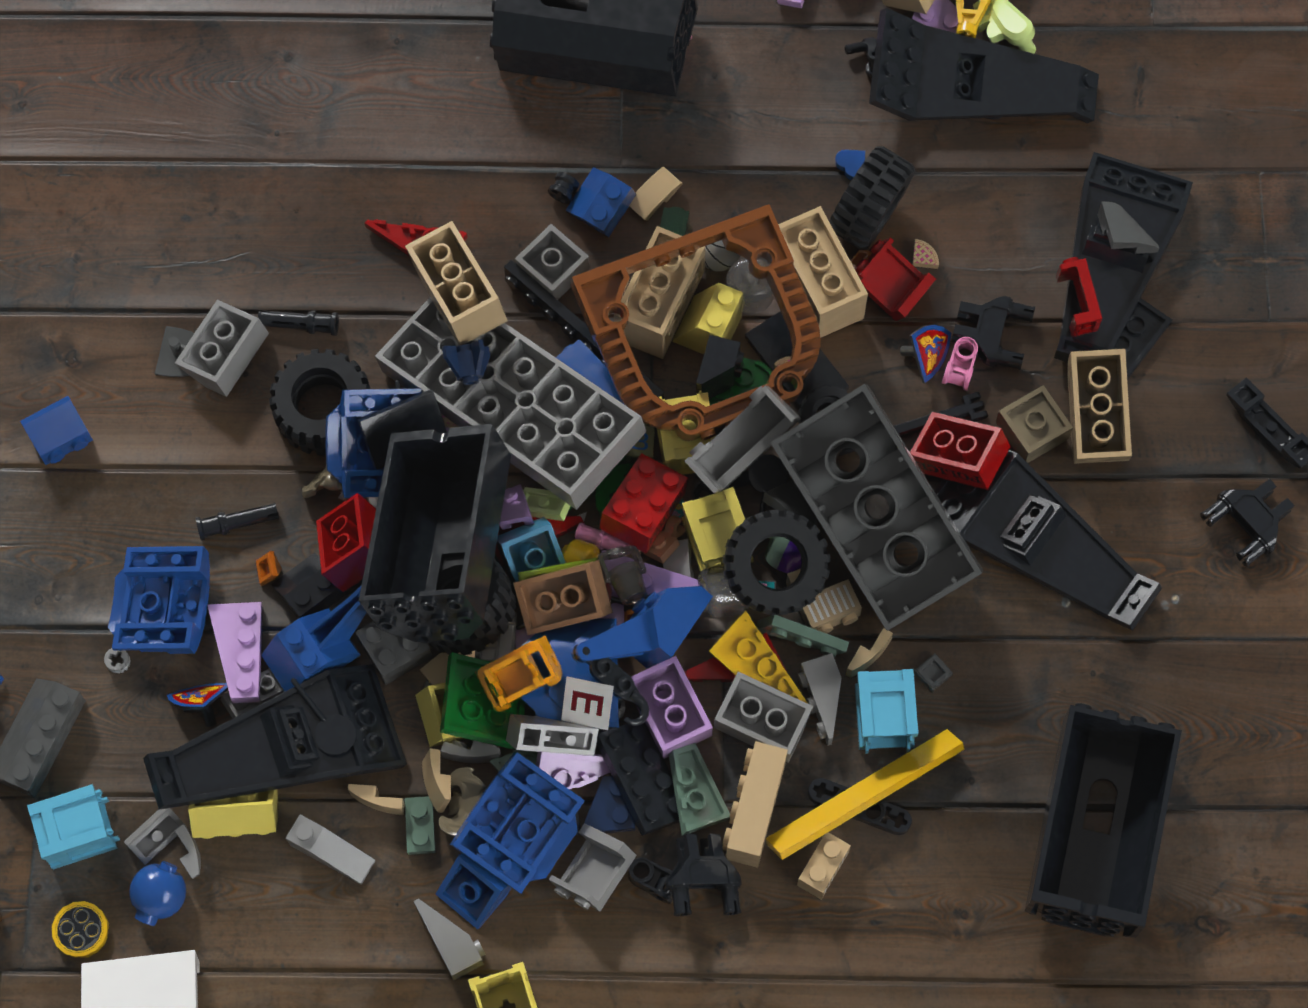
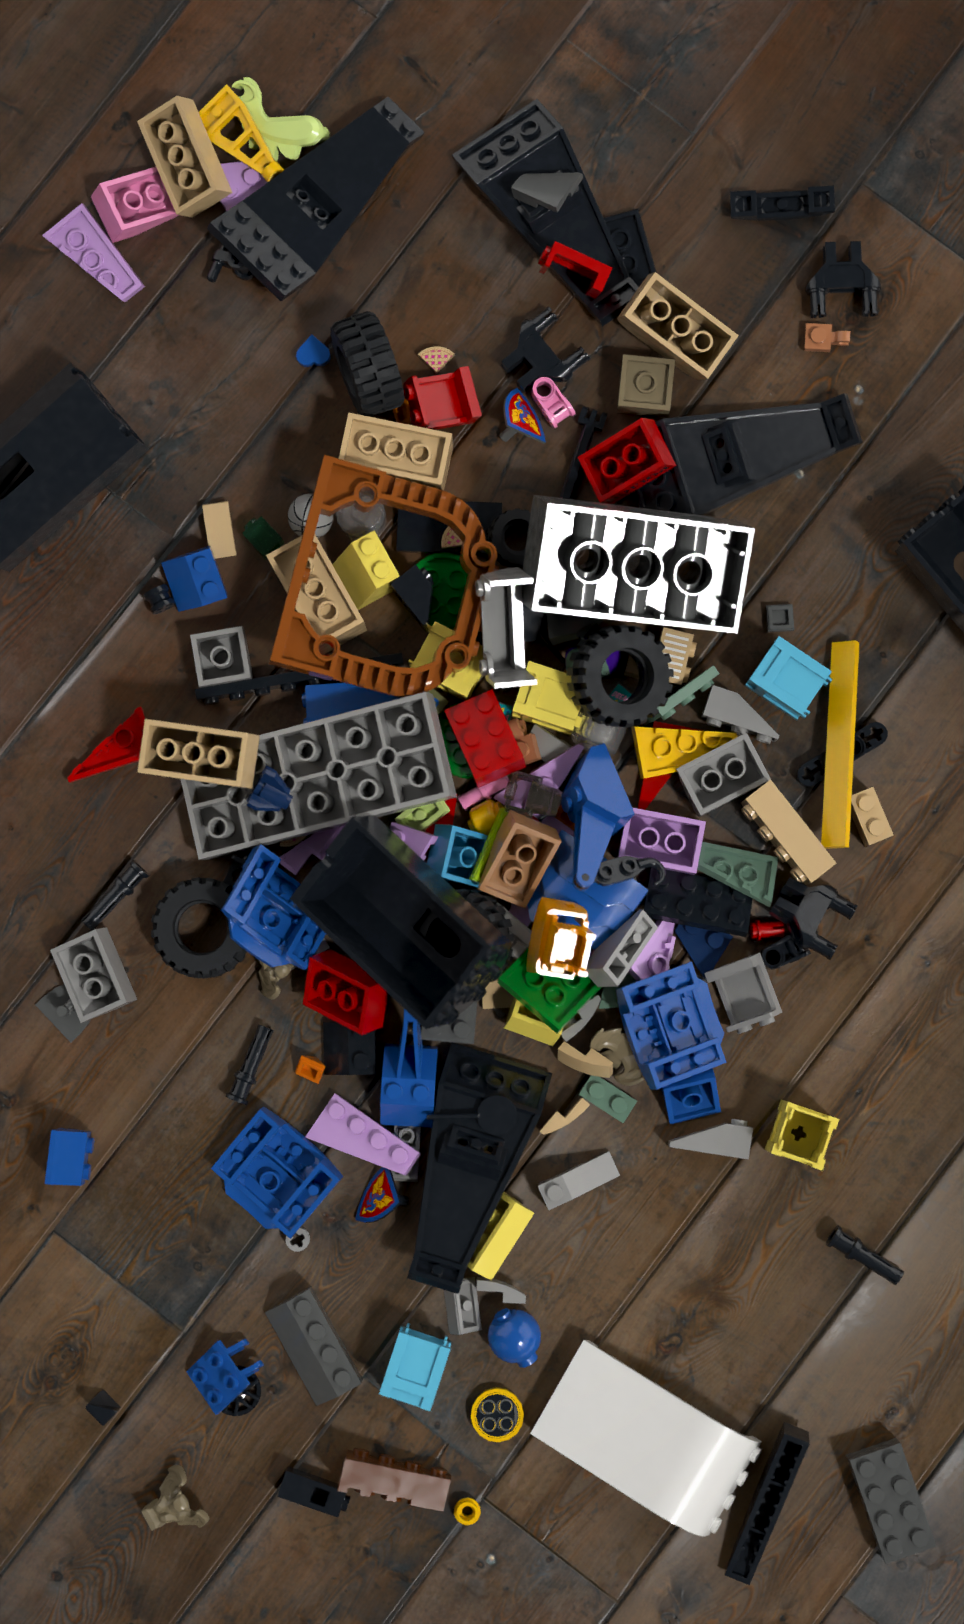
camera: 50 degrees left, 15 degrees up
black tile [357,389,447,470] -> none
white sticker [561,677,614,730] -> none
tan slope [846,628,893,678] -> none
none -> red pin [750,920,784,941]
none -> nougat plate [804,323,850,352]

